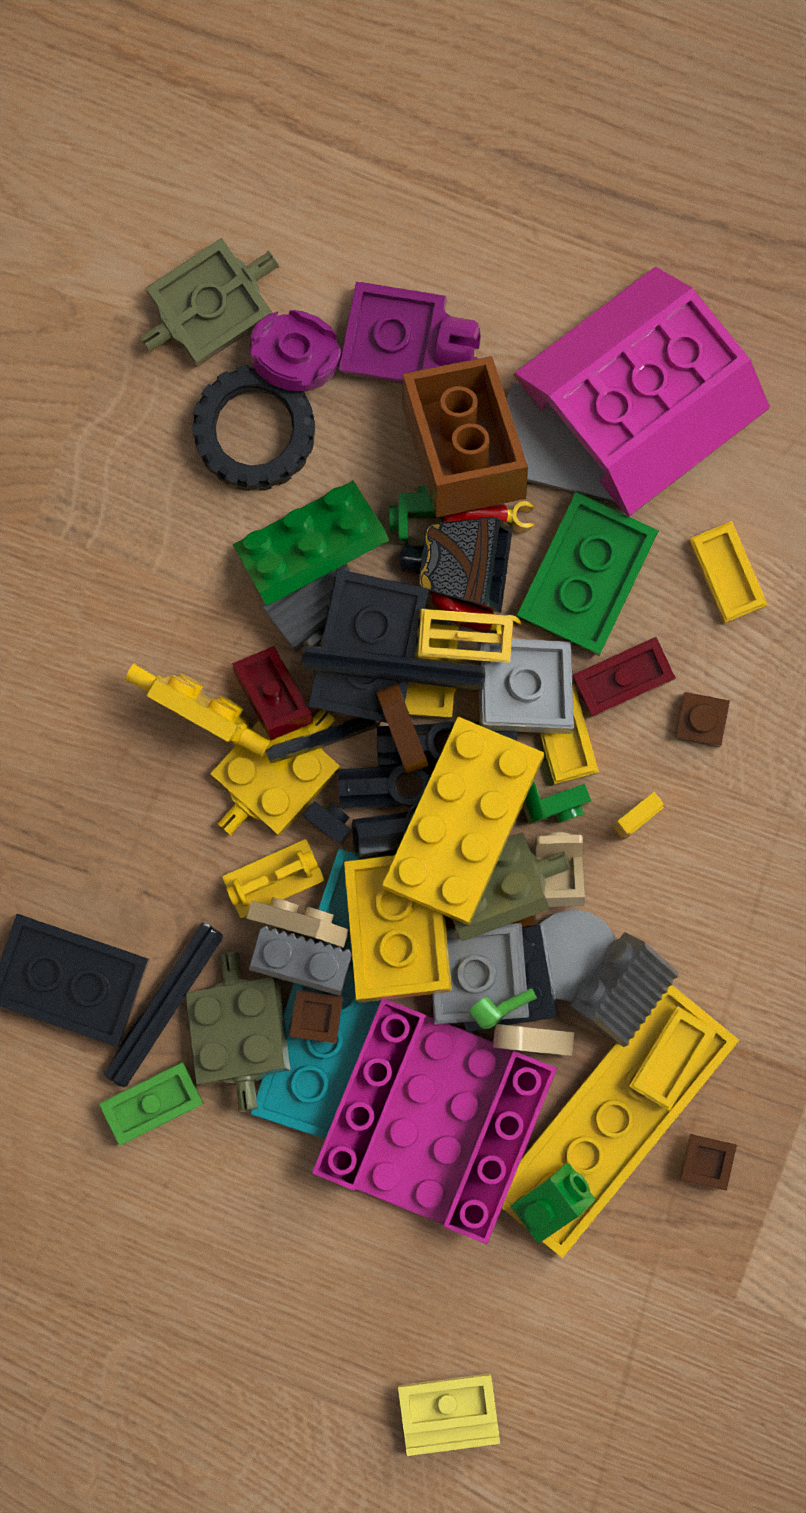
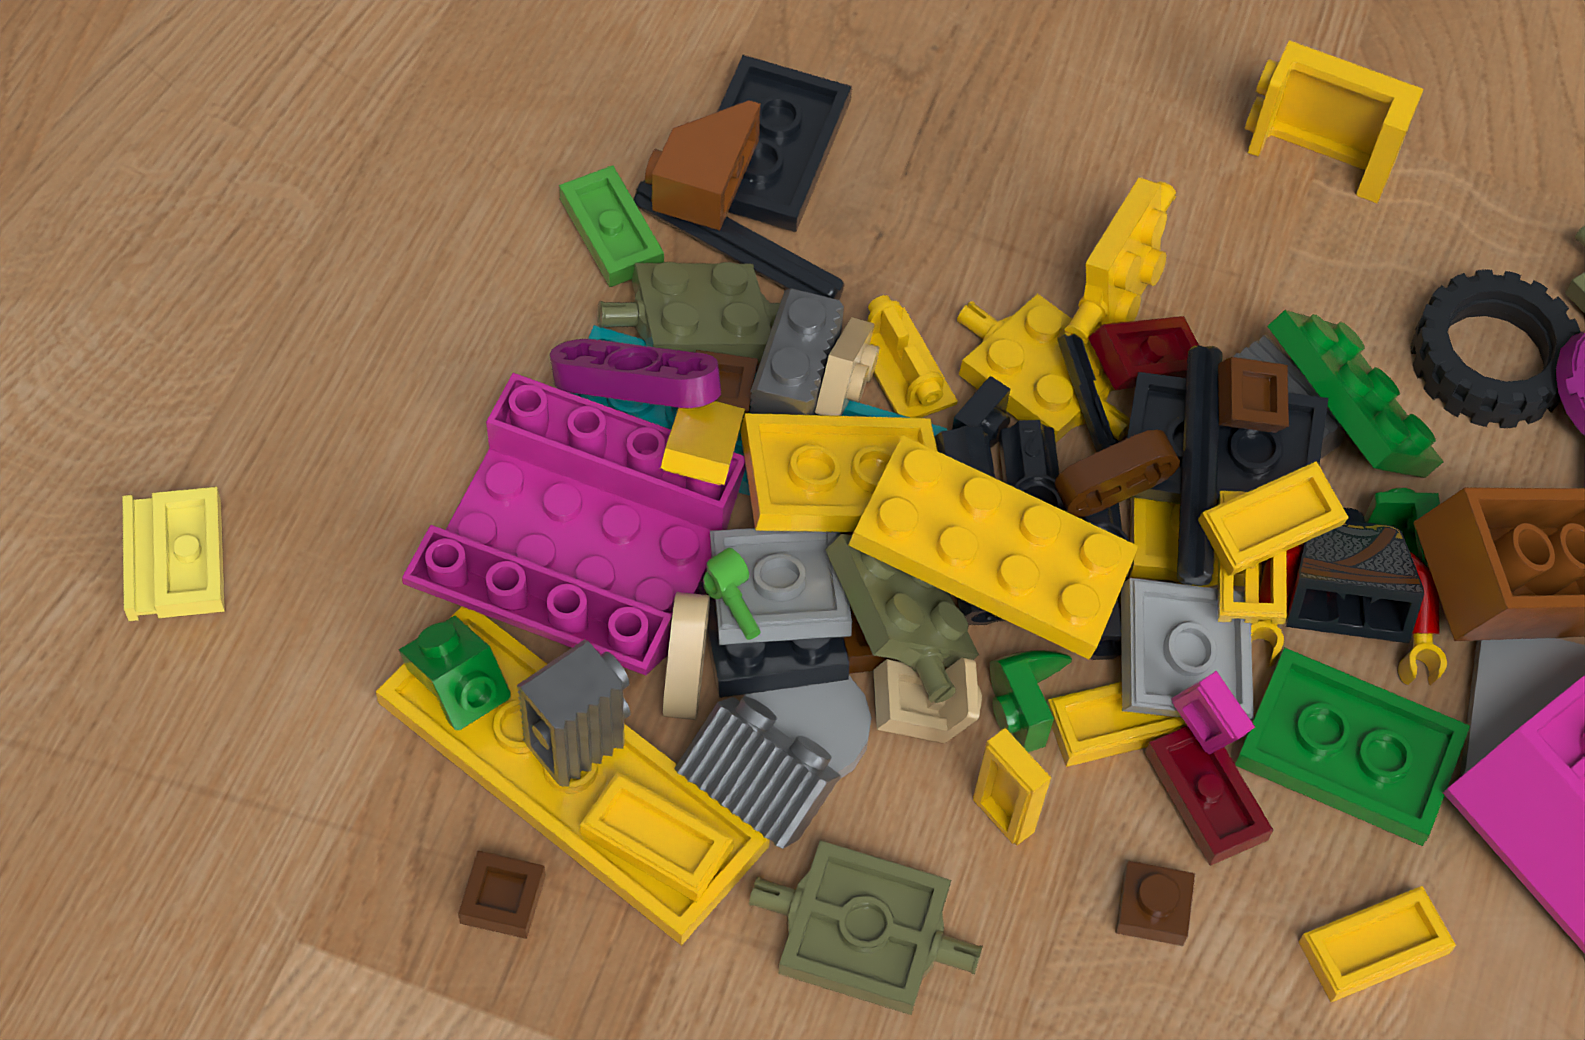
camera: 80 degrees right, 25 degrees down
none -> flat silver brick [517,639,631,787]
none -> magenta beam [550,339,721,408]
none -> dark orange slope [645,100,760,230]
none -> yellow tile [661,401,745,485]
none -> olive plate [749,840,983,1015]
none -> dark pink tile [1171,670,1255,754]
none -> yellow tile [1198,461,1349,577]
none -> reddish brown plate [1218,357,1289,433]
none -> yellow panel [1245,40,1424,204]

